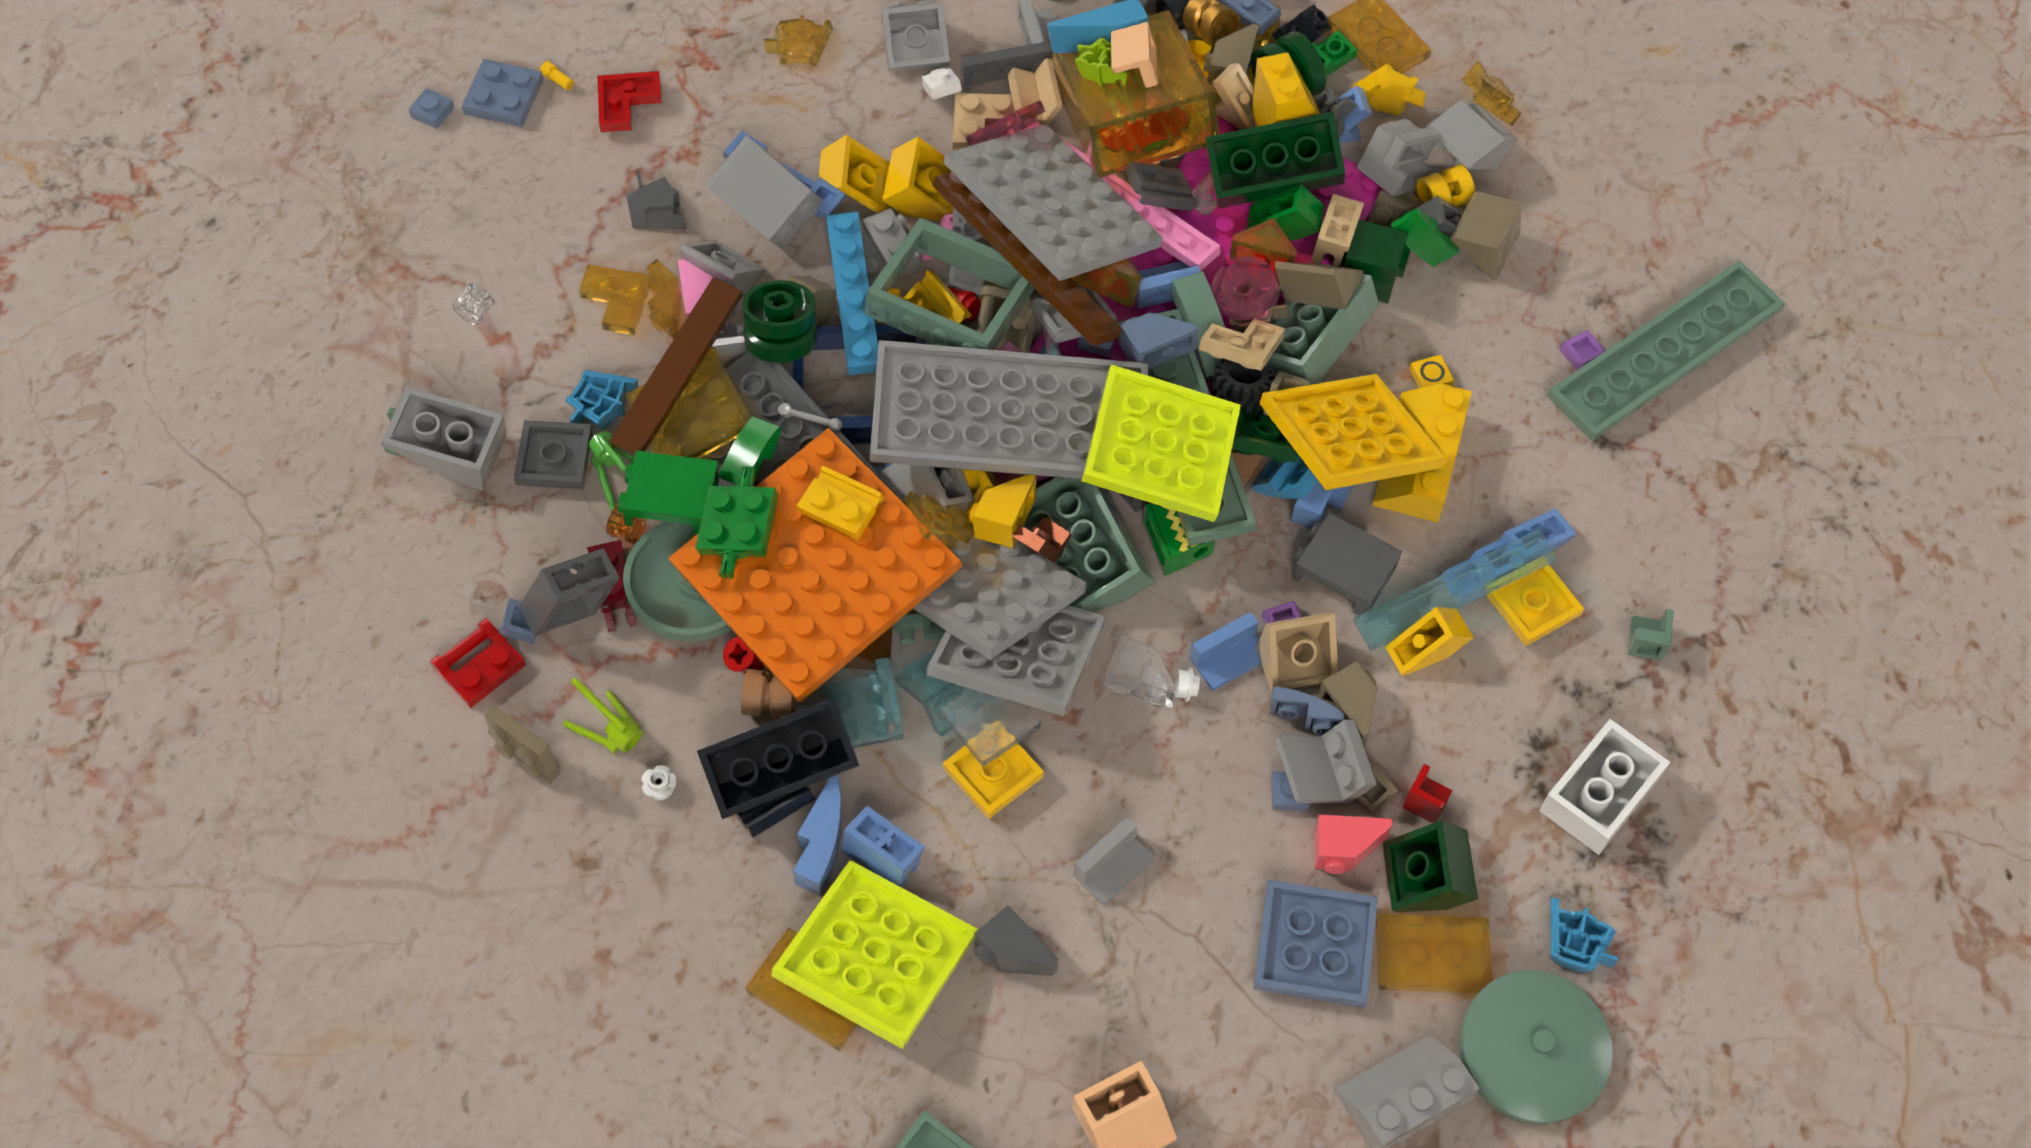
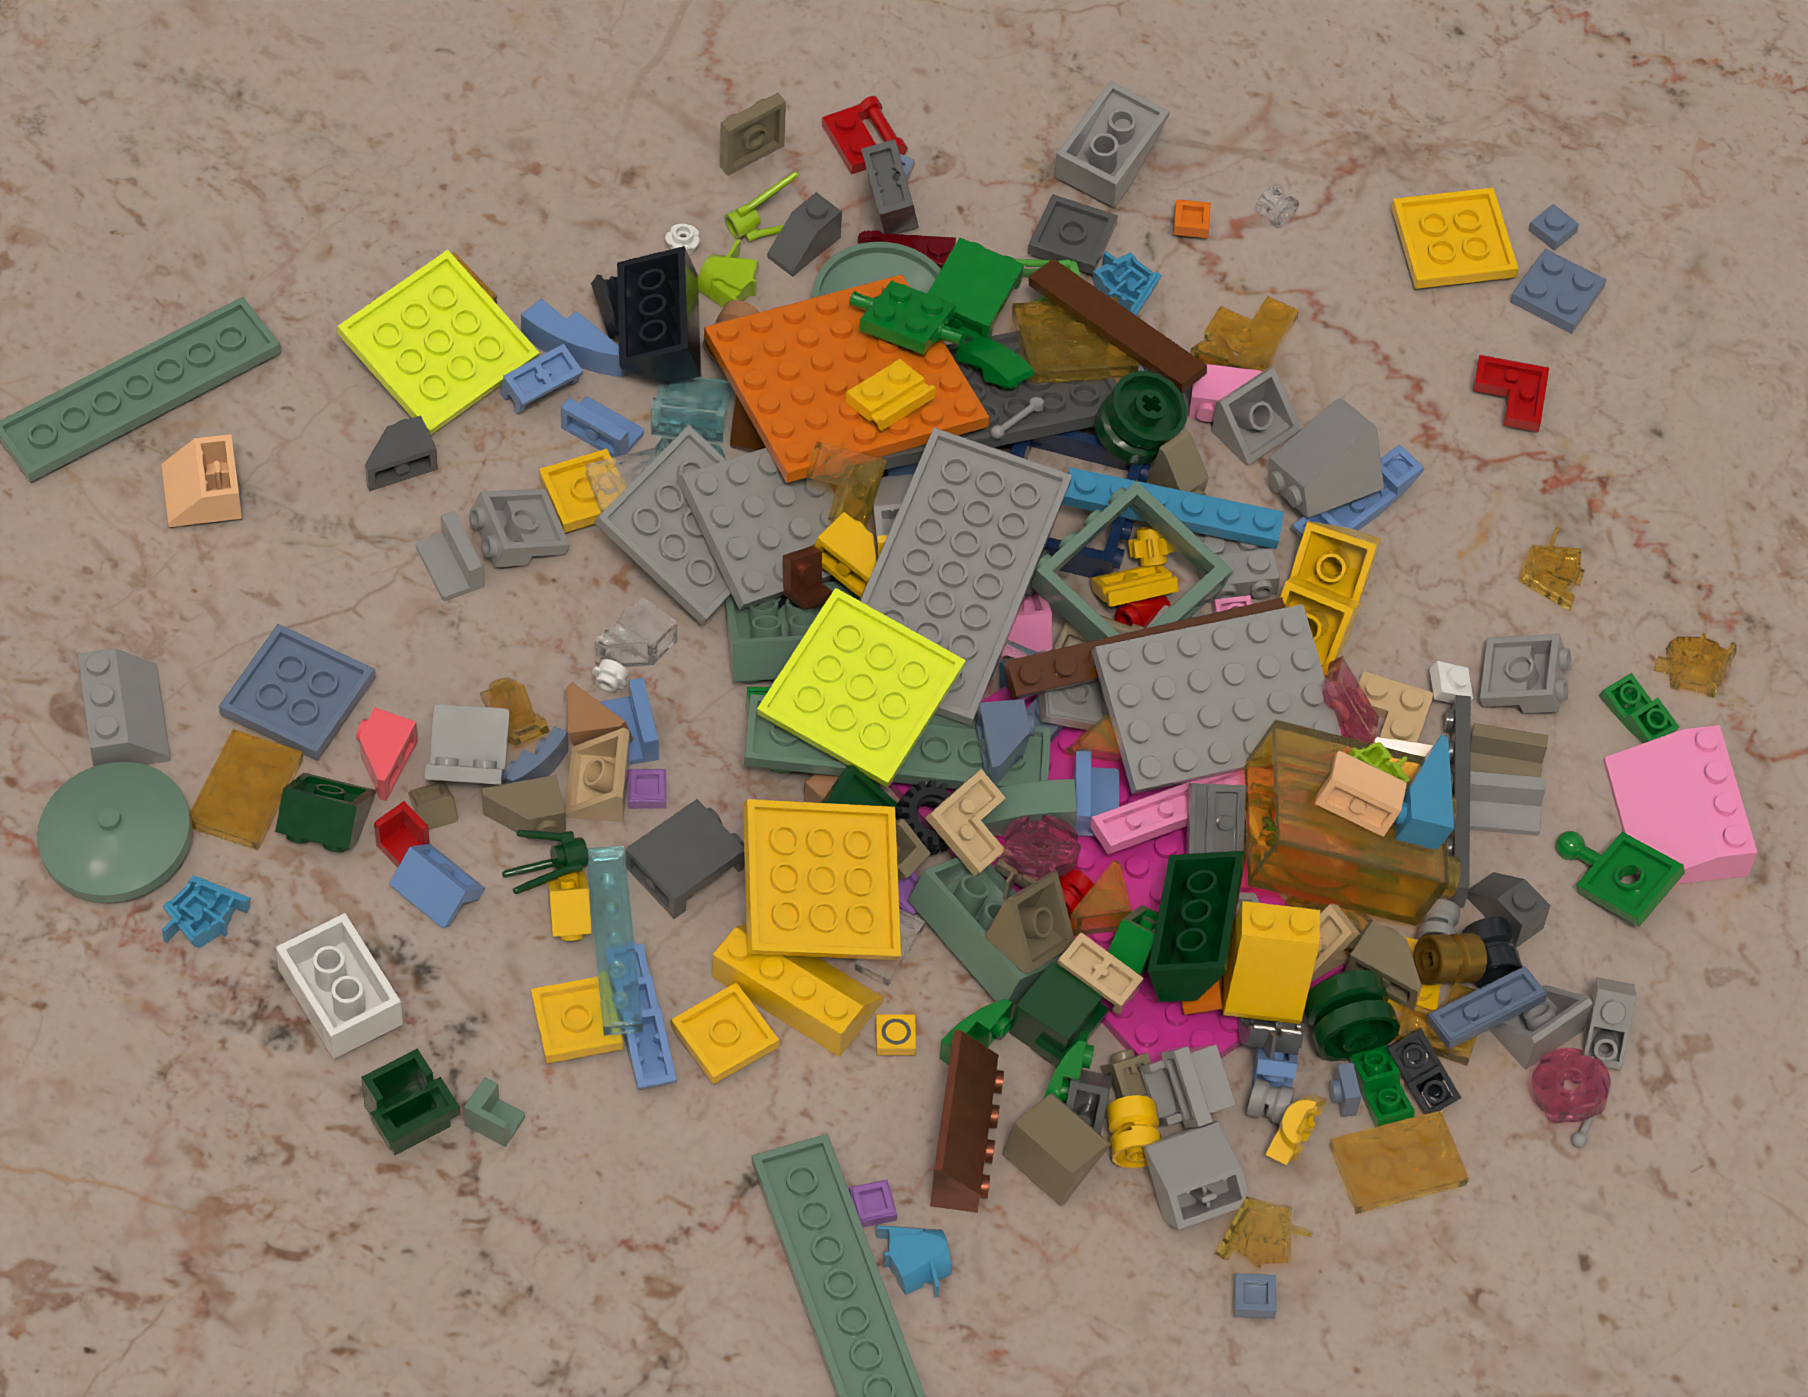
camera: 105 degrees right, 5 degrees down
yellow piece [539,61,574,91] -> none
dark grey piece [626,170,685,229] -> none
none -> dark green plate [361,1048,460,1155]
none -> medium blue panel [390,844,485,928]
none -> light grey plate [469,489,570,567]
none -> clear yellow slope [480,677,550,746]
none -> dark green plant [502,830,589,894]
none -> medium blue panel [561,397,644,462]
none -> medium nougat slope [567,682,633,746]
none -> yellow plate [671,982,779,1085]
none -> lime piece [698,239,759,307]
none -> dark grey slope [767,192,842,277]
none -> dark azure piece [875,1225,952,1297]
none -> copper slope [930,1030,1004,1213]
none -> green slope [939,999,1013,1065]
none -> orange plate [1173,199,1211,238]
none -> sand blue plate [1234,1273,1276,1319]
none -> light grey wheel [1246,1078,1295,1125]
none -> sand blue plate [1329,1063,1361,1117]
none -> yellow plate [1391,187,1519,289]
none -> dark tan panel [1470,723,1549,777]

